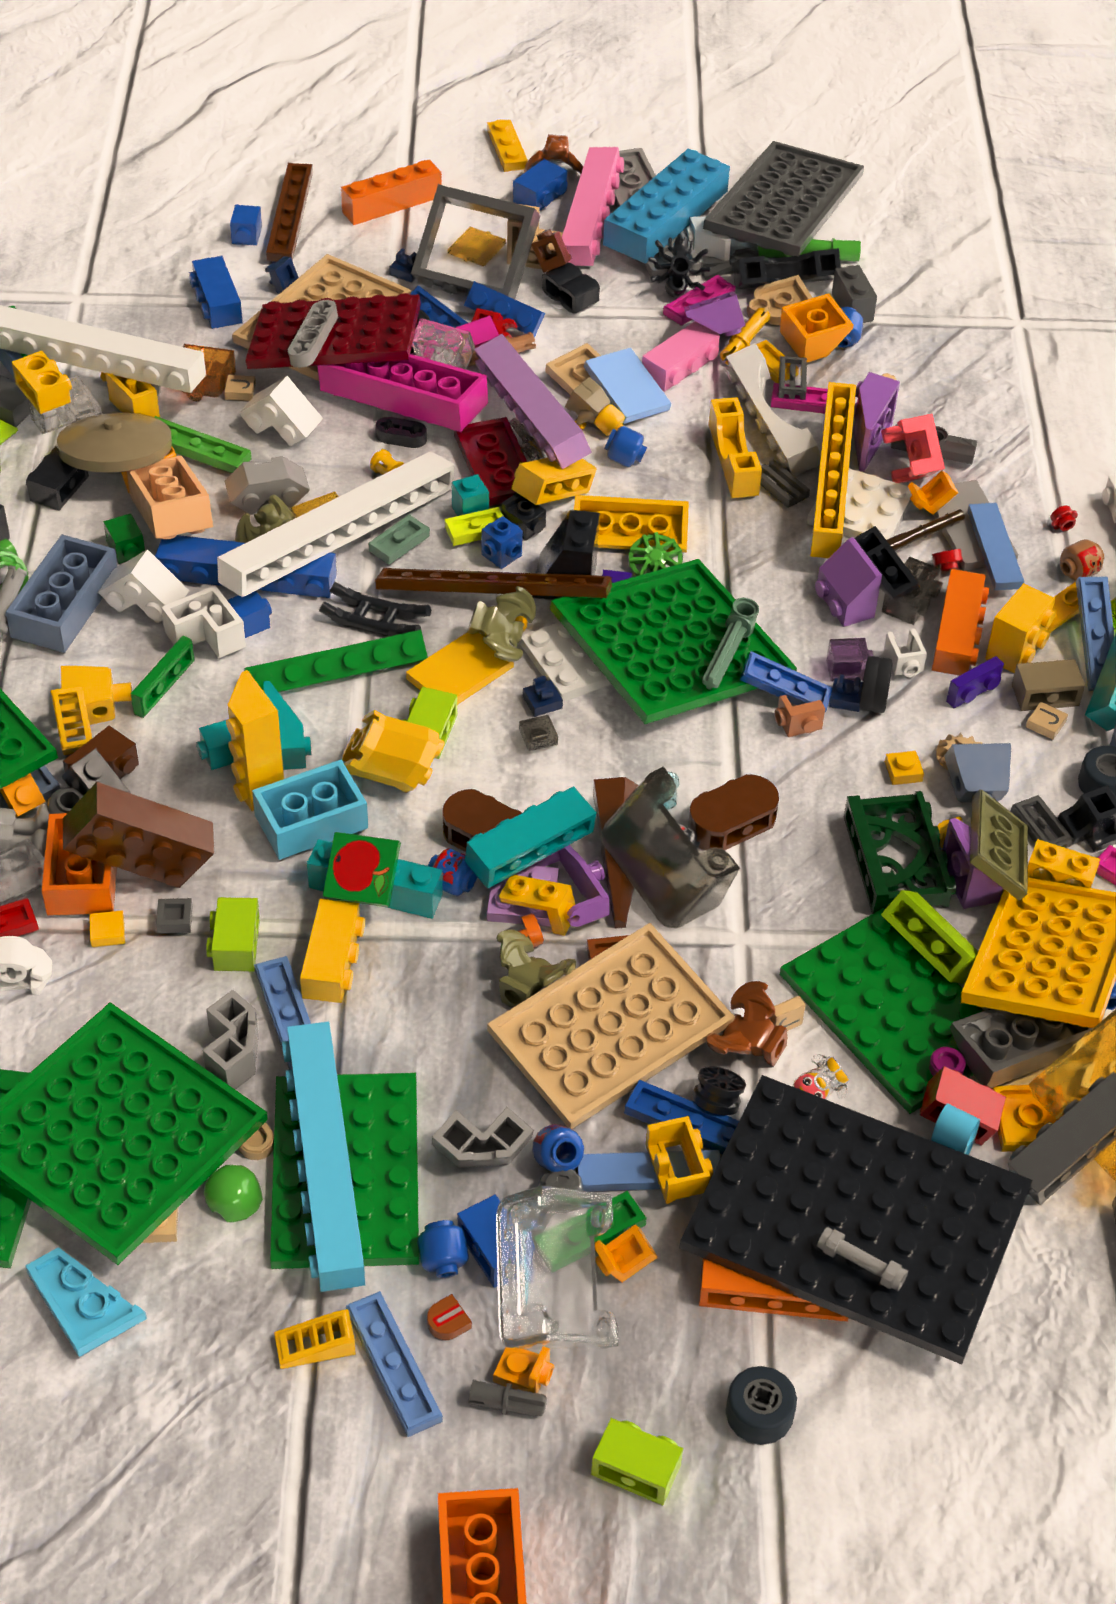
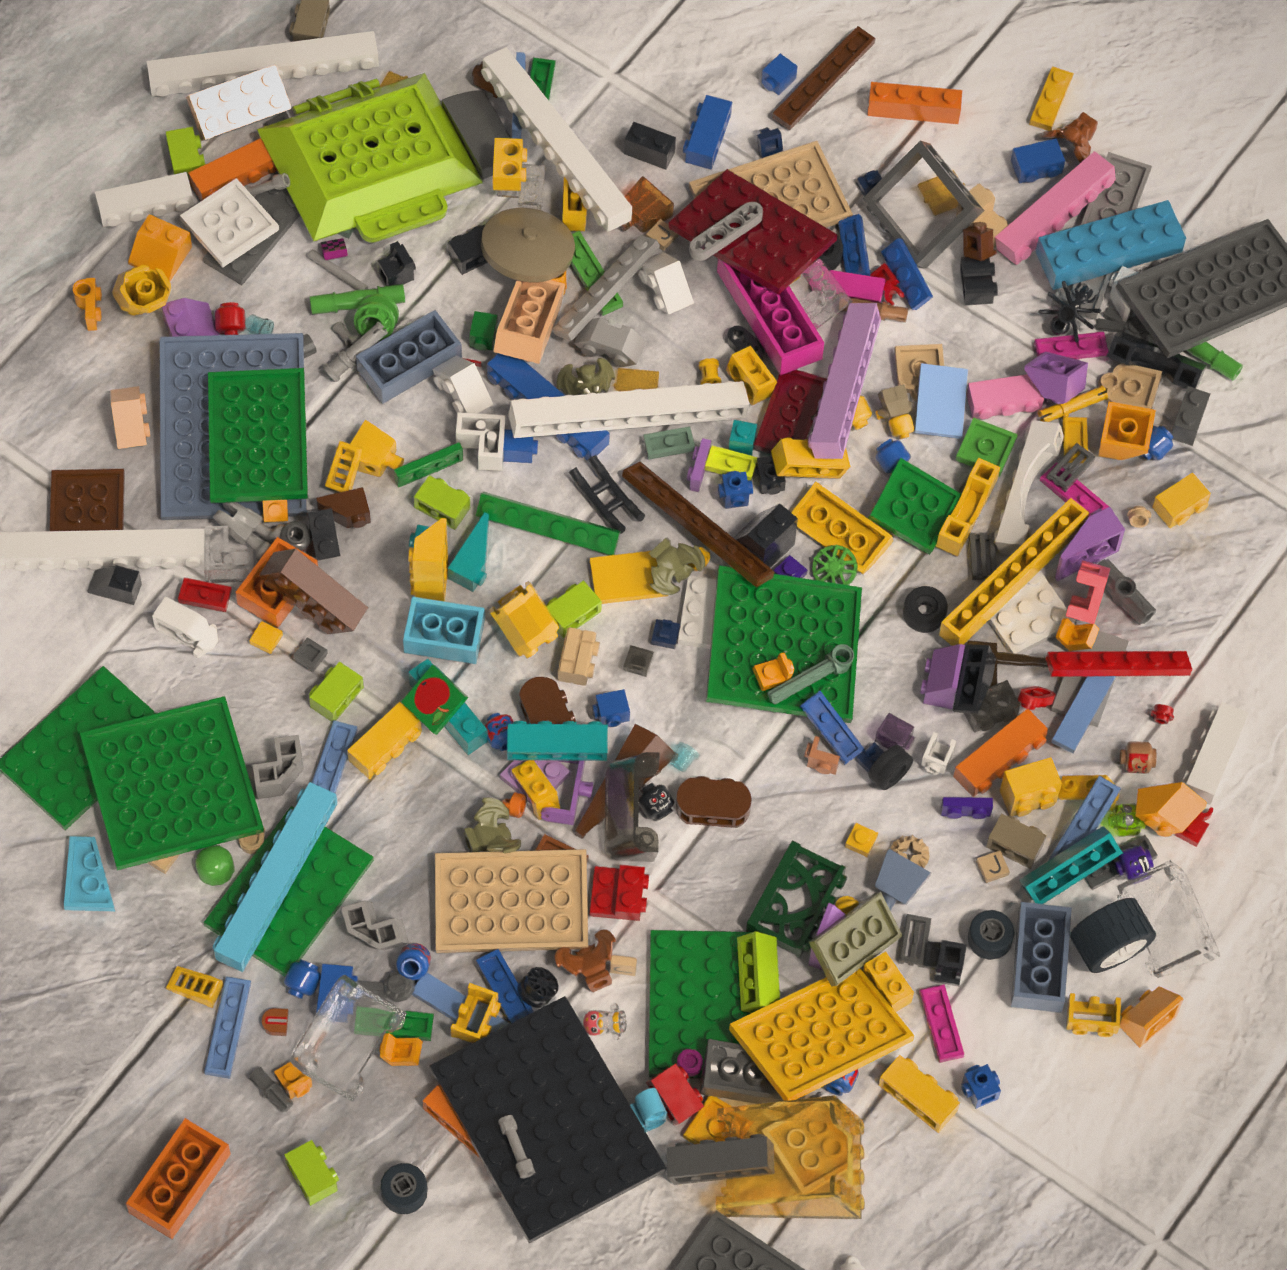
camera: 35 degrees right, 15 degrees up
none -> lime brick [414,475,470,530]
none -> light grey plate [552,235,660,341]
none -> tan brick [558,627,600,686]
none -> red plate [590,865,649,921]
none -> blue brick [592,689,630,727]
none -> black brick [624,122,676,170]
none -> medium lavender plate [687,438,711,492]
none -> yellow brick [726,346,777,406]
none -> light orange bracket [753,652,794,691]
none -> green plate [868,458,962,555]
none -> black tyre [903,586,948,633]
none -> bright green plate [956,417,1018,477]
none -> red plate [1046,651,1193,677]
none -> yellow brick [1152,473,1211,528]

